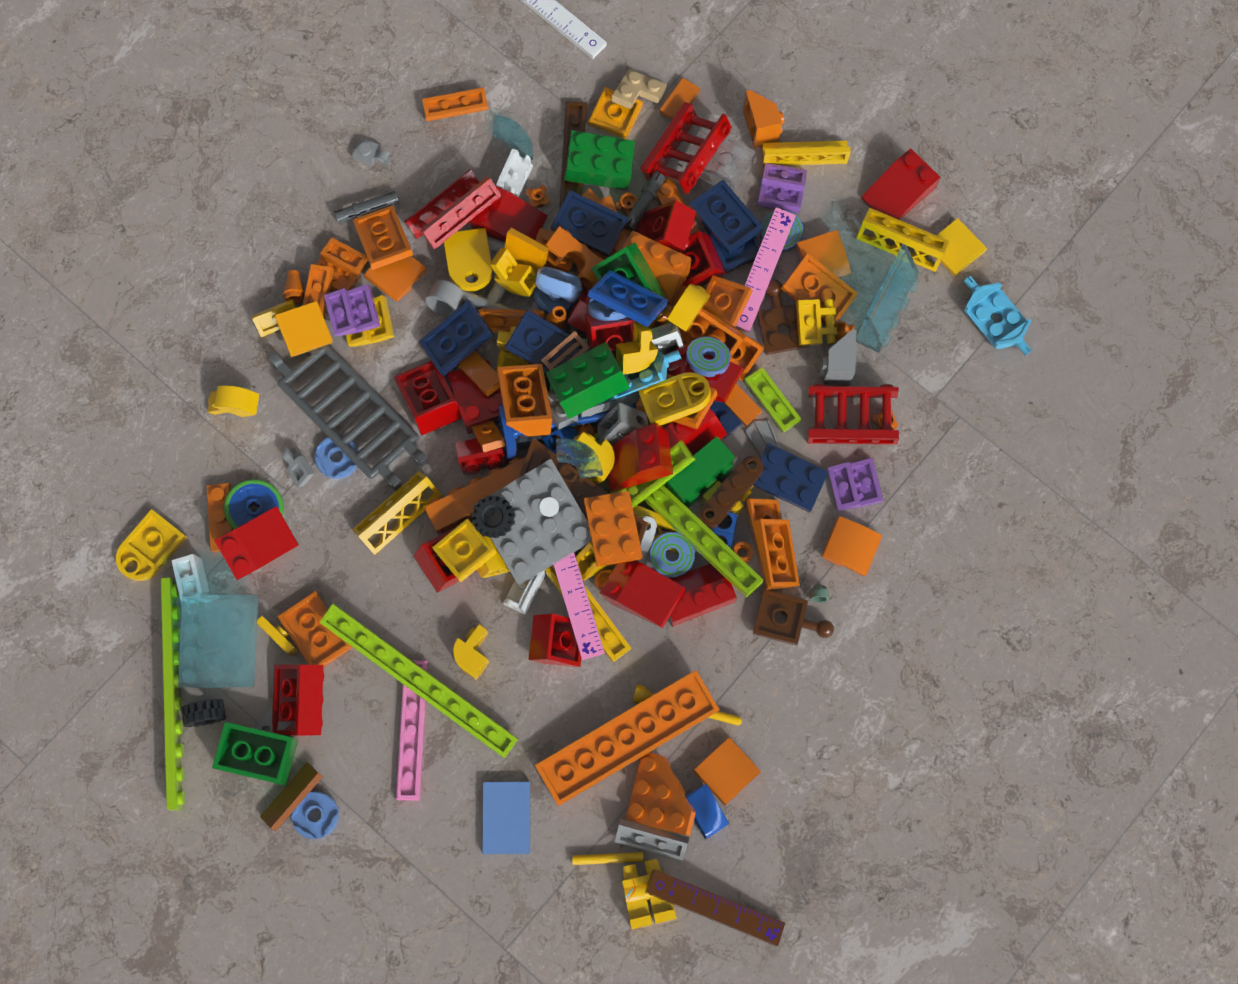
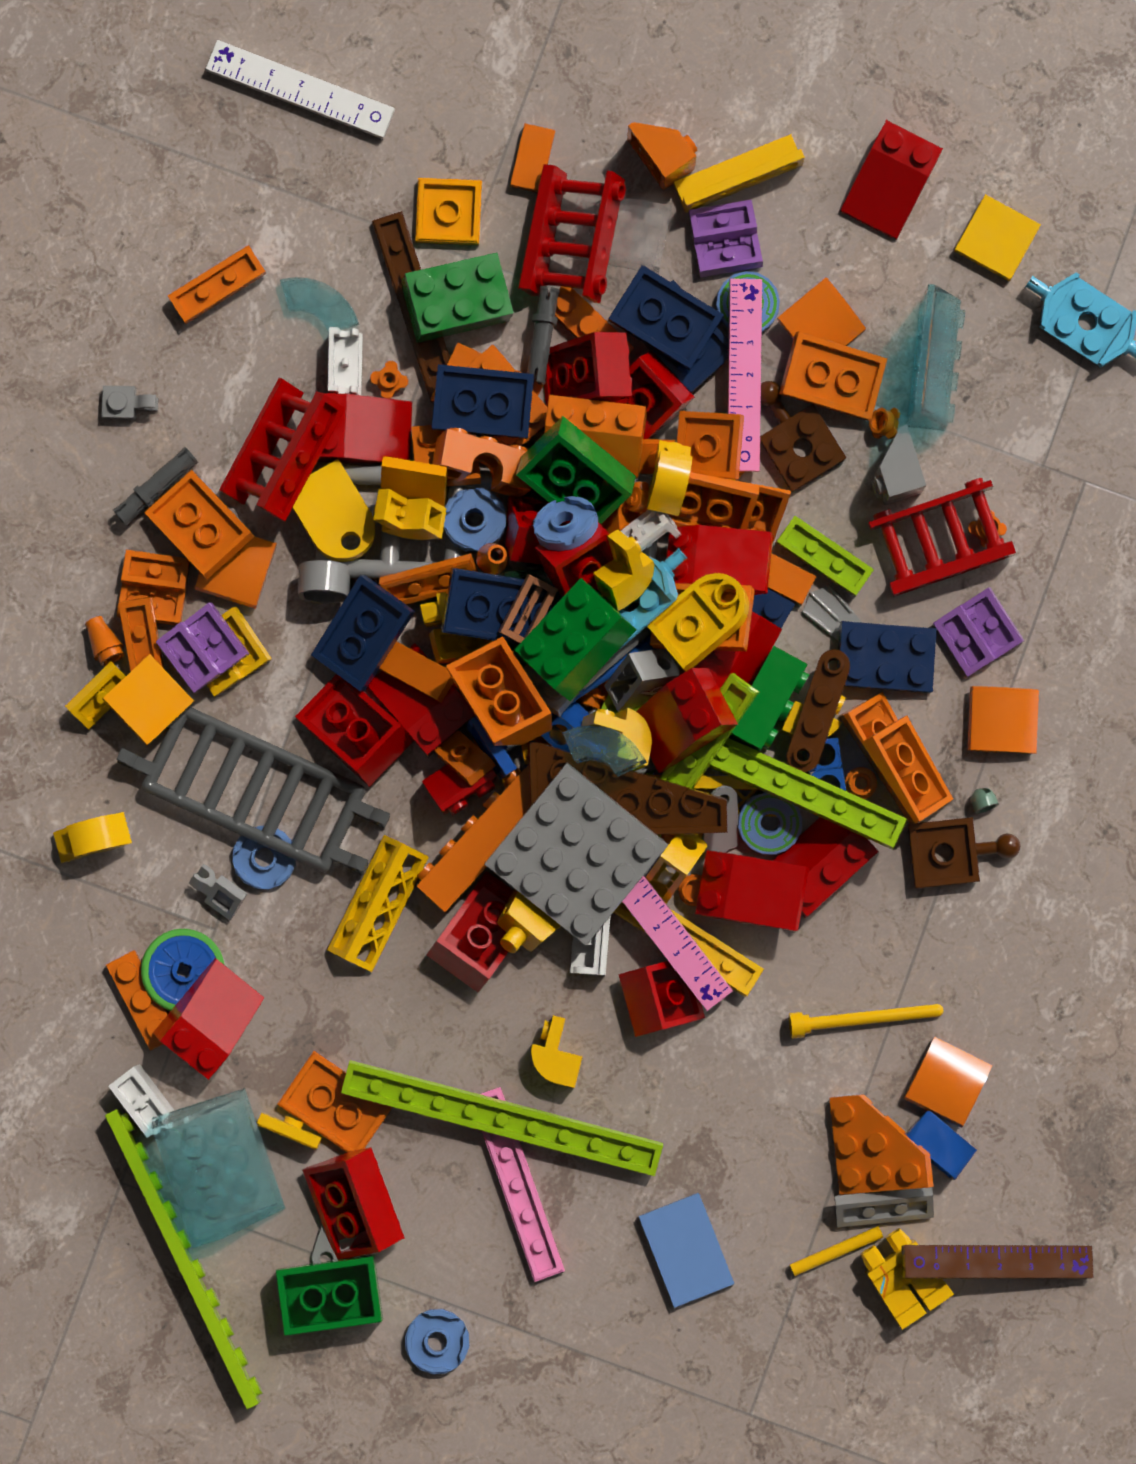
camera: 25 degrees left, 10 degrees up
yellow tile [116,509,187,581] -> none
black tyre [181,699,226,727] -> none
dark orange tile [260,762,323,832] -> none
yellow tile [432,518,496,582] -> none
black tyre [471,495,516,538] -> none
light blue piece [535,267,582,303] -> none
orange plate [535,670,720,806] -> none
white sticker [539,497,559,517] -> none
orange plate [584,491,643,567] -> none
blue tile [588,270,668,327] -> none
tan plate [612,69,667,109] -> none
orange plate [616,192,638,215] -> none
medium blue tile [686,337,731,377] -> none
yellow plate [796,299,837,345] -> none
yellow fence [856,208,949,272] -> none

